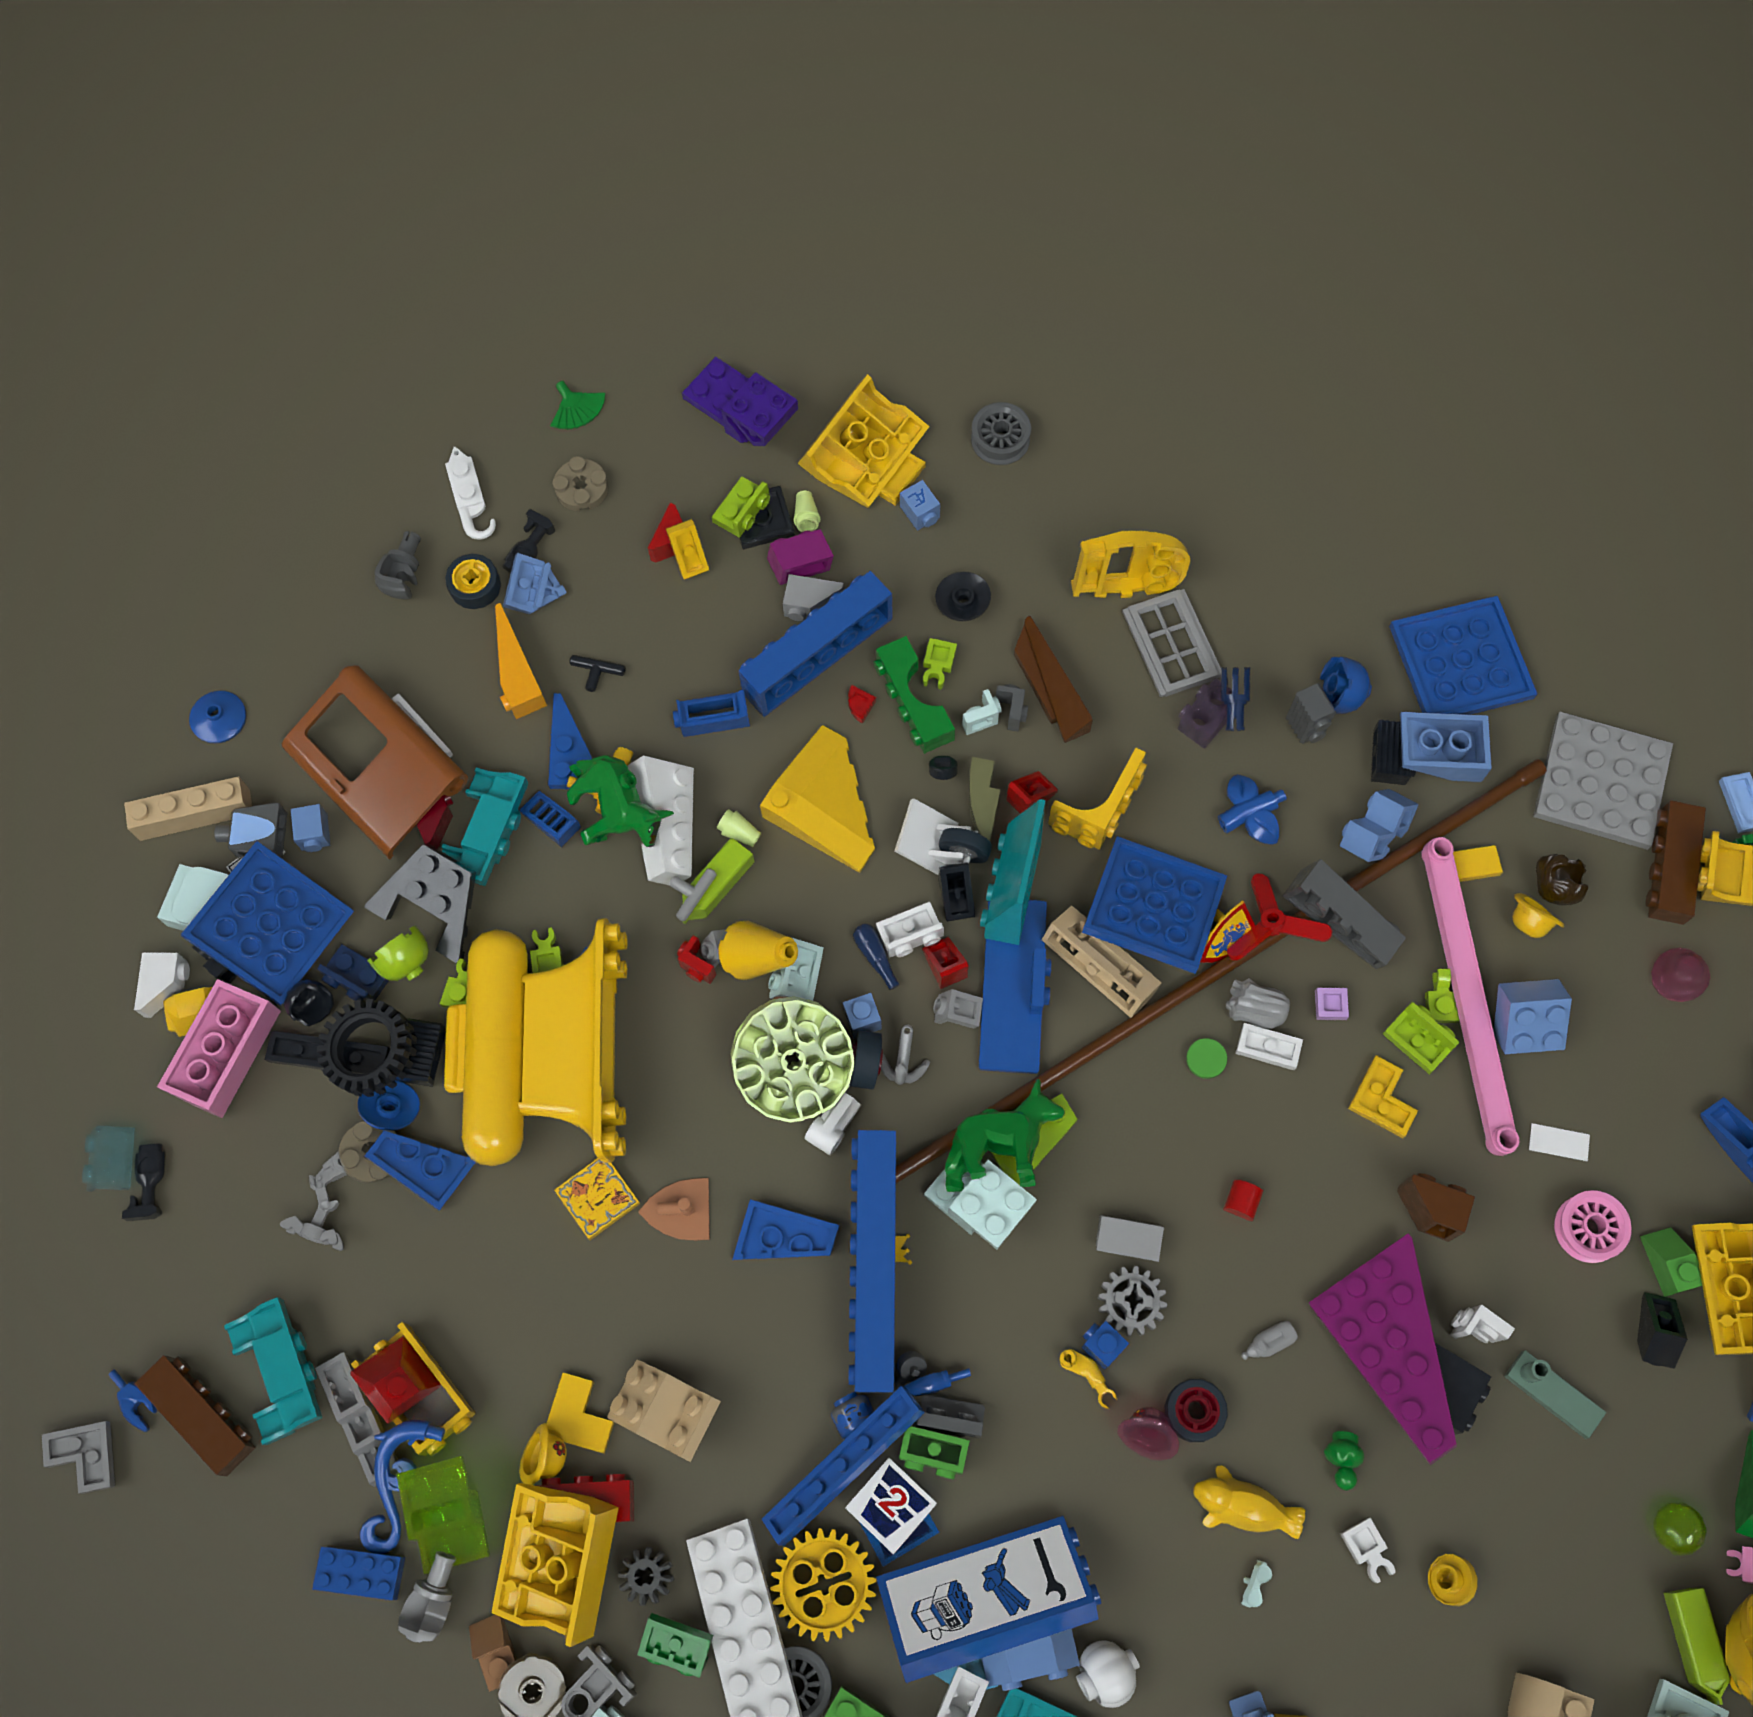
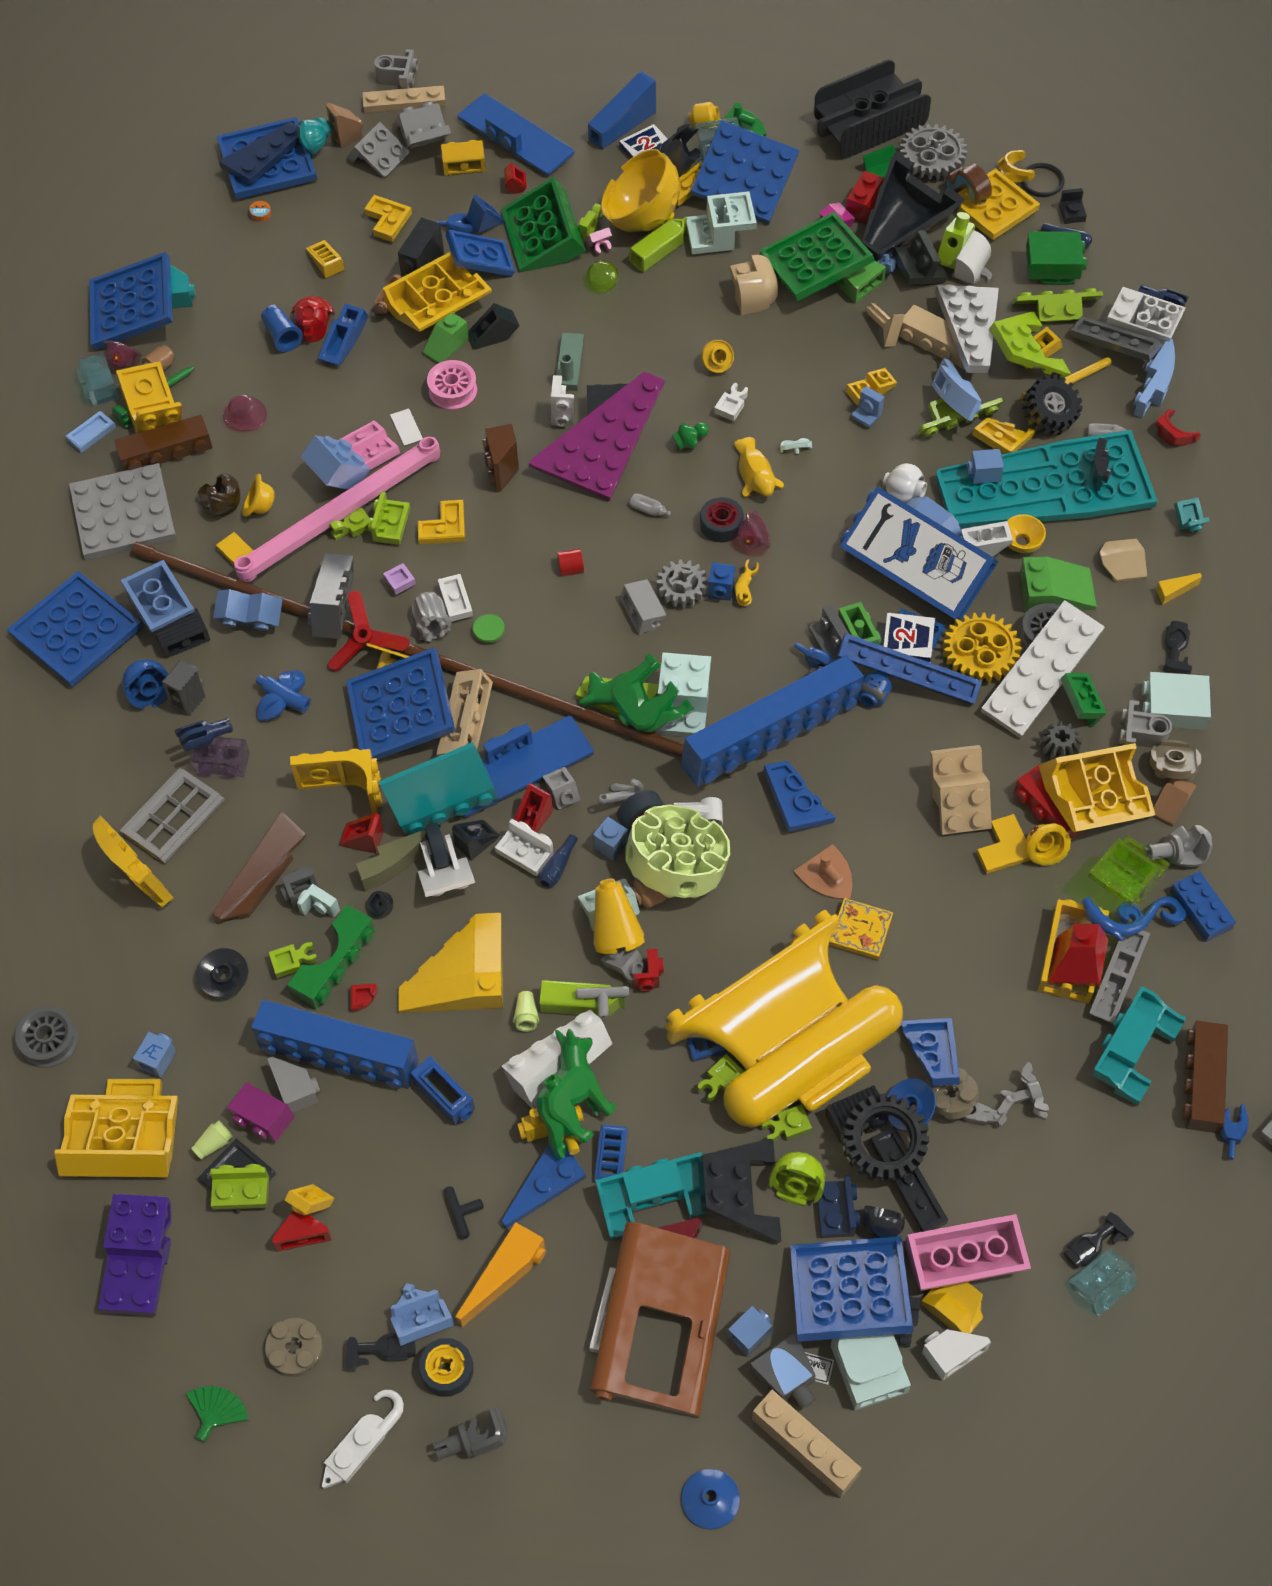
camera: 125 degrees left, 10 degrees down
none -> bright pink slope [339,420,400,469]

